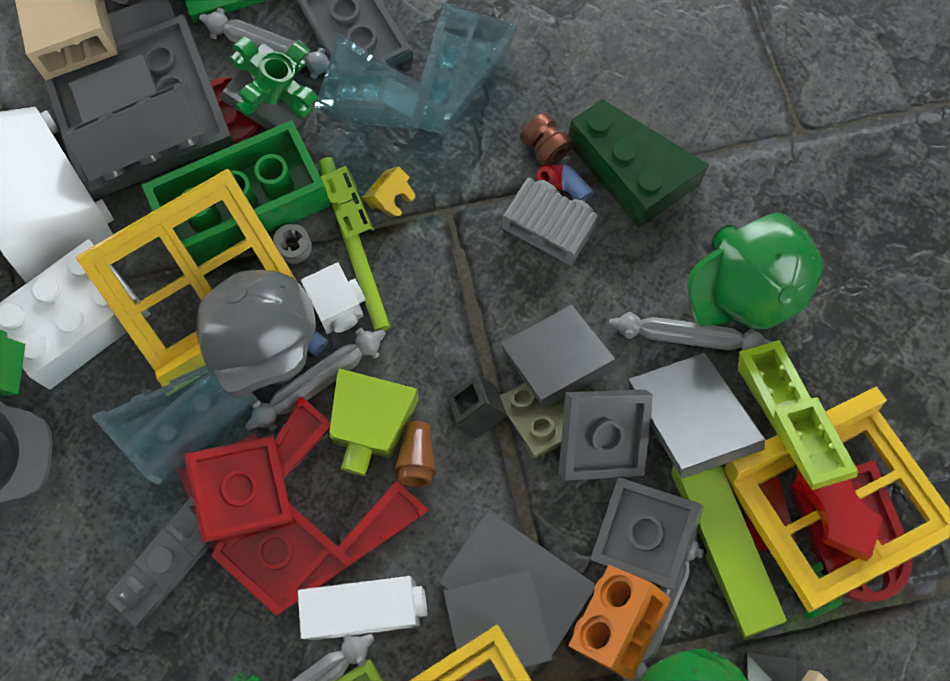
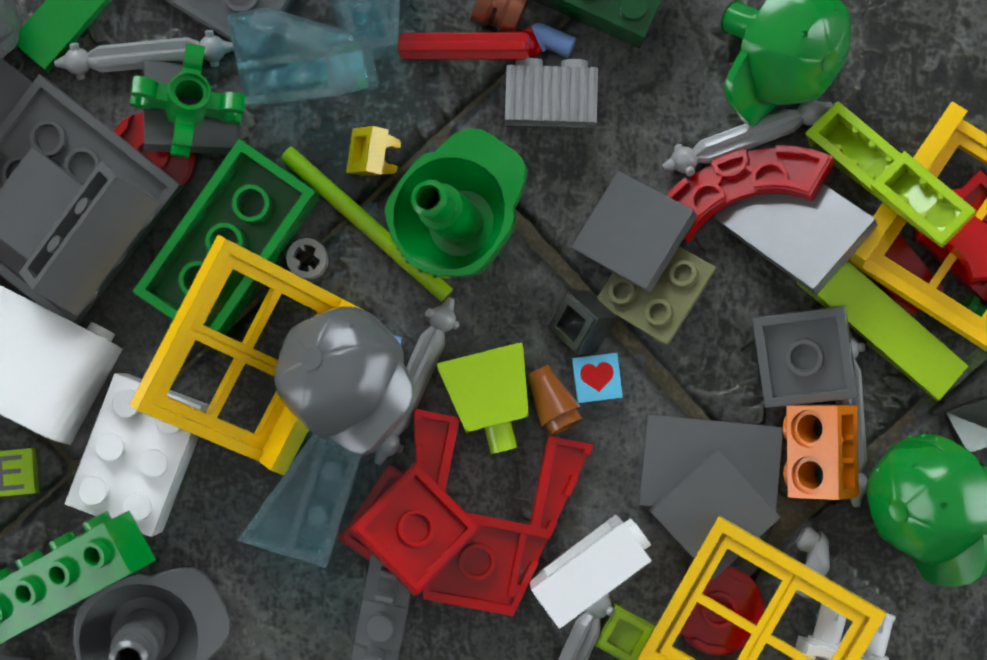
camera: 30 degrees left, 15 degrees up
white brick [301,262,366,334] -> none
lime piece [321,166,374,239] -> none
dark grey tile [558,389,653,481] -> none
none -> green piece [385,128,528,279]
none -> red axle [397,32,530,60]
none -> medium azure tile [571,353,623,403]
none -> red tile [666,145,835,244]

